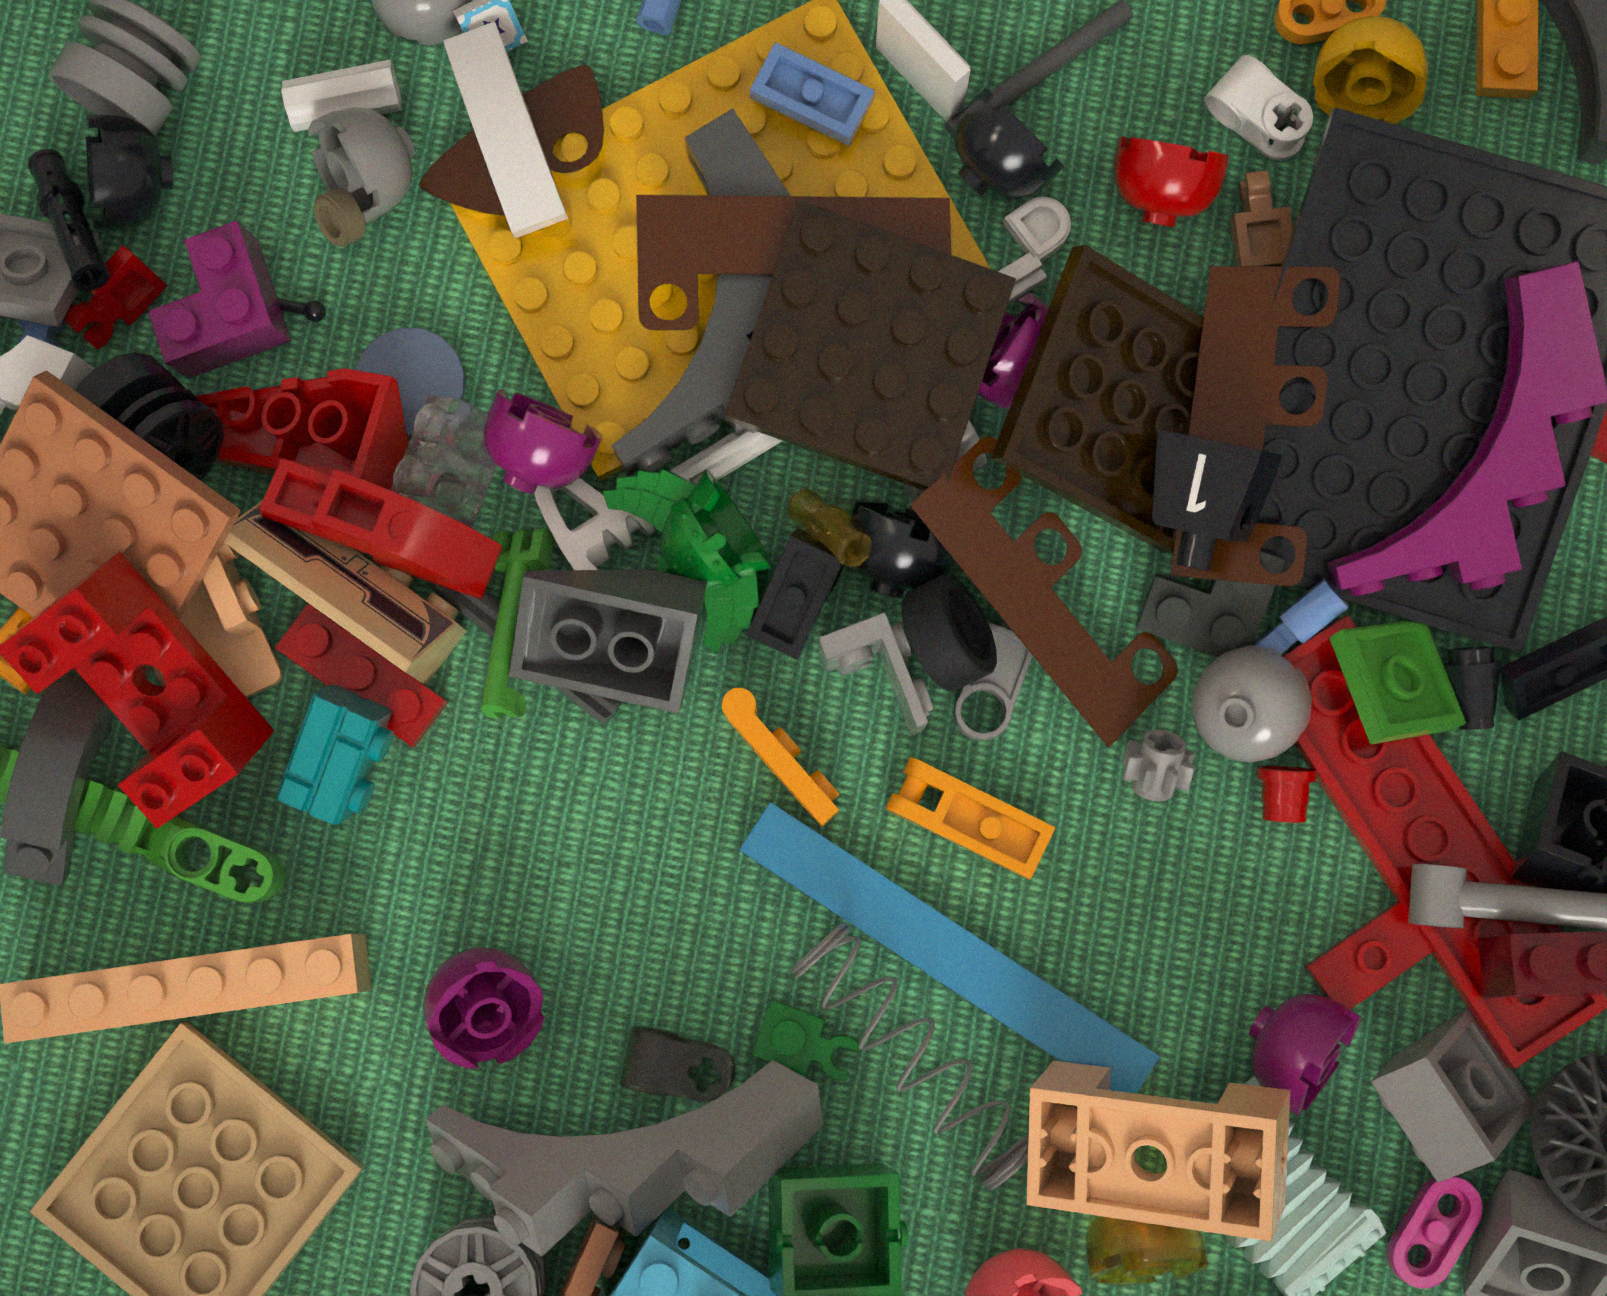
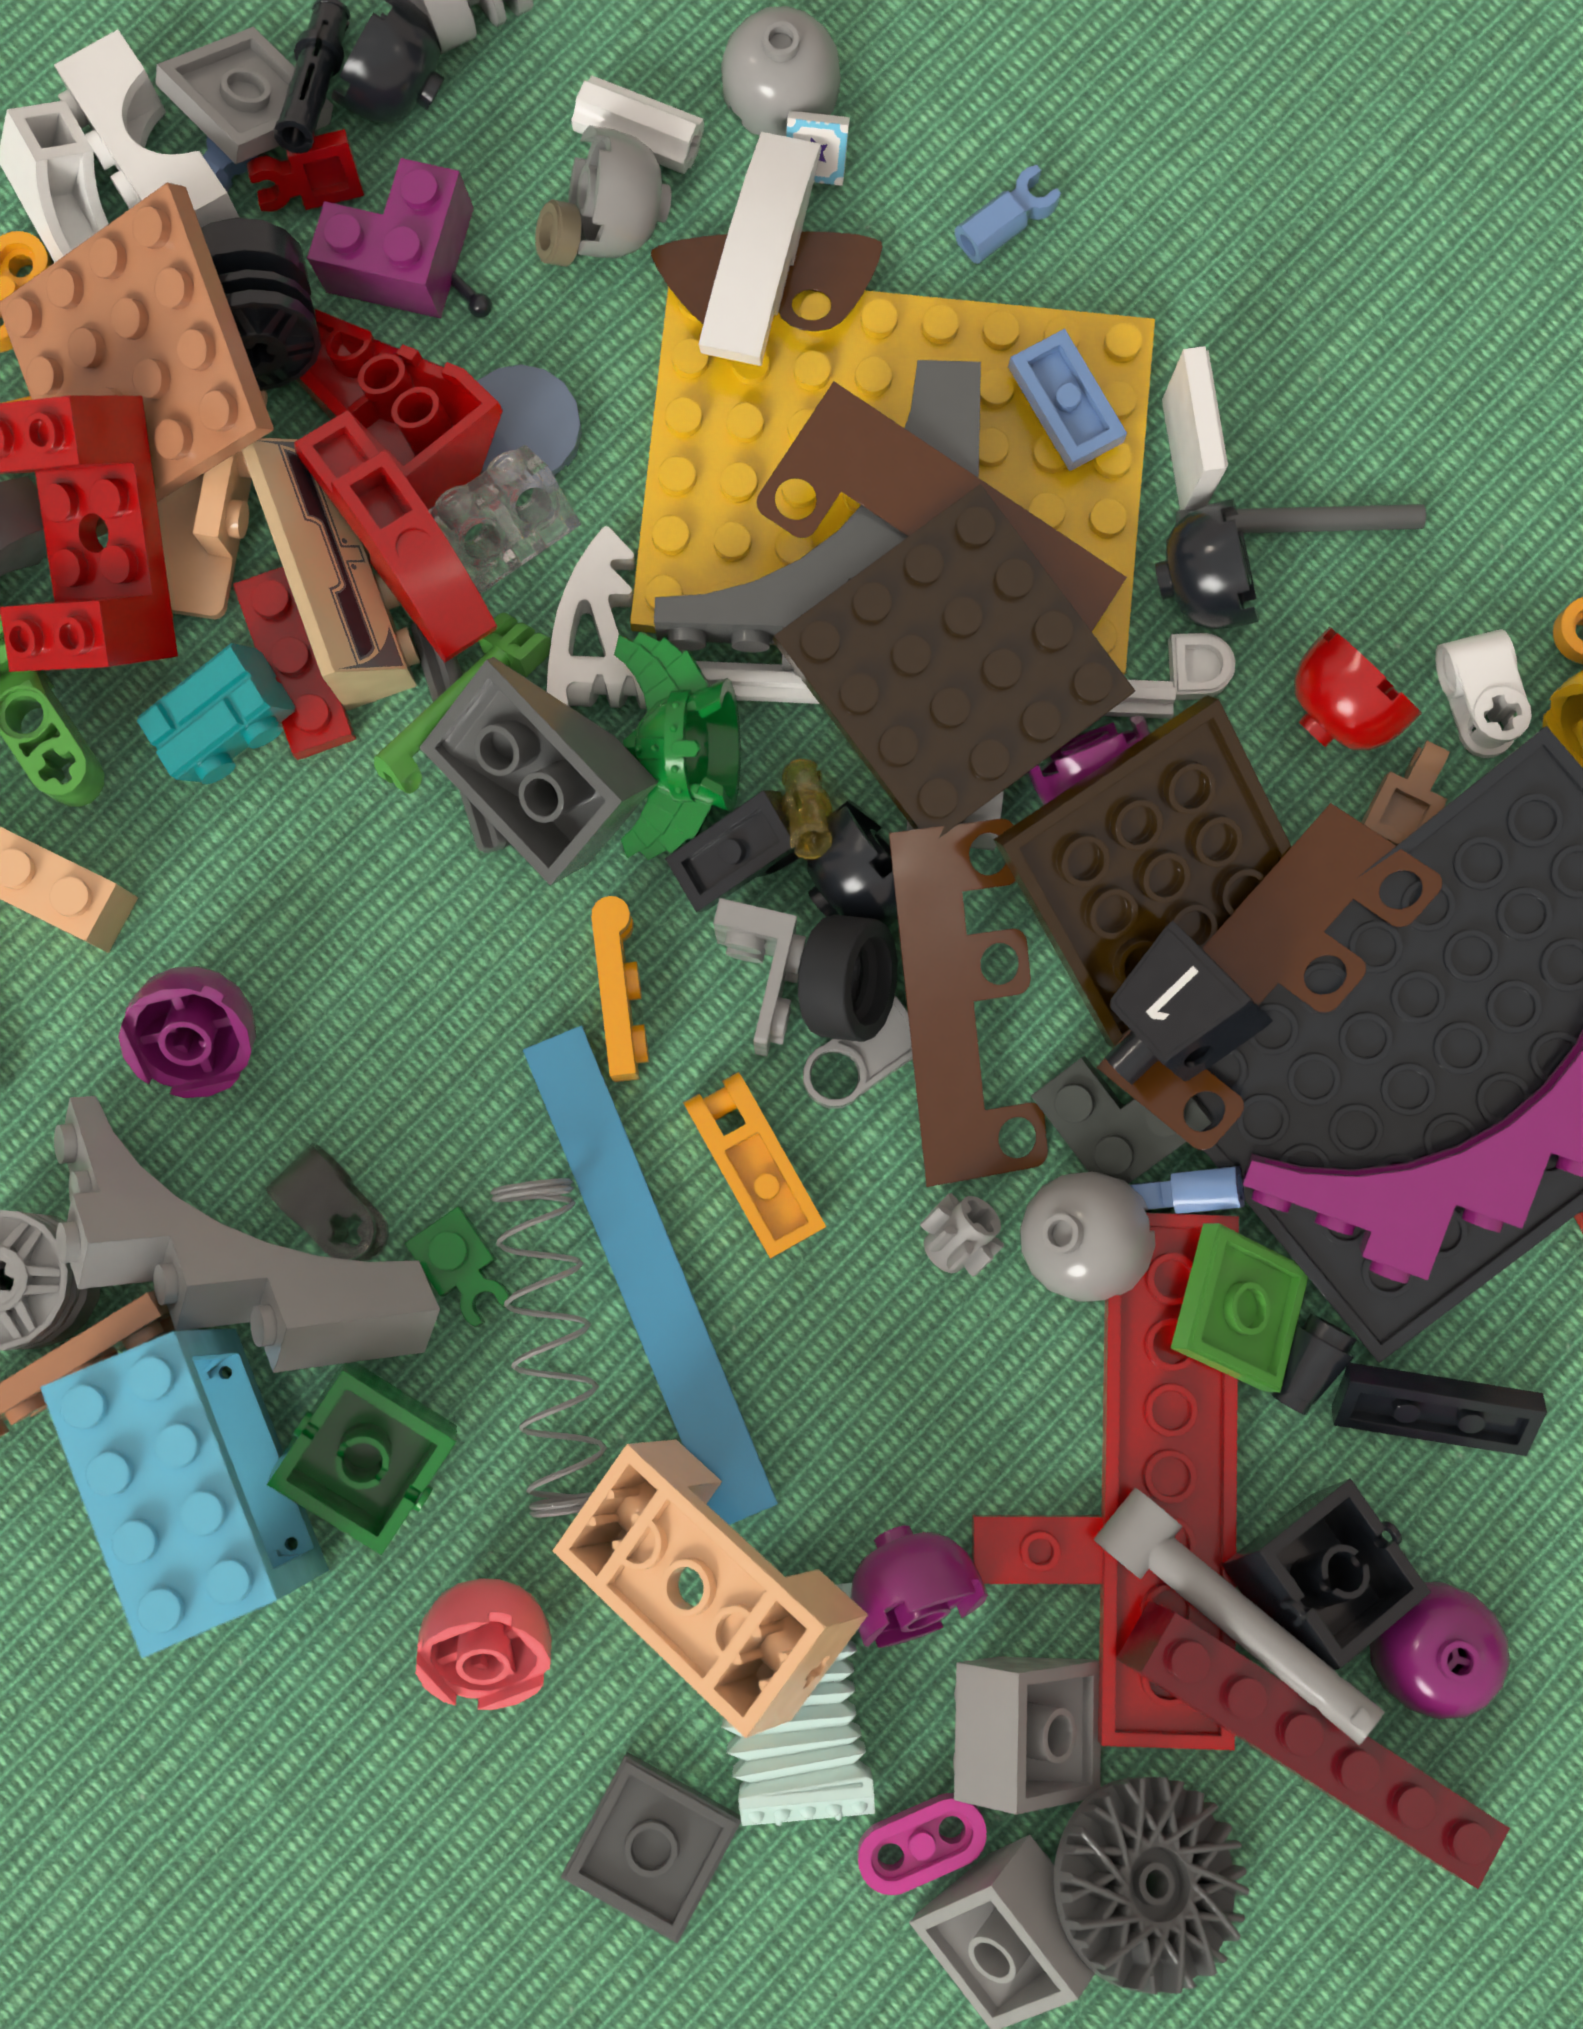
camera: 30 degrees right, 0 degrees up
magenta cylinder [484,389,603,494] -> none
clear yellow cylinder [1086,1215,1209,1285] -> none
red piece [1257,766,1316,823] -> none

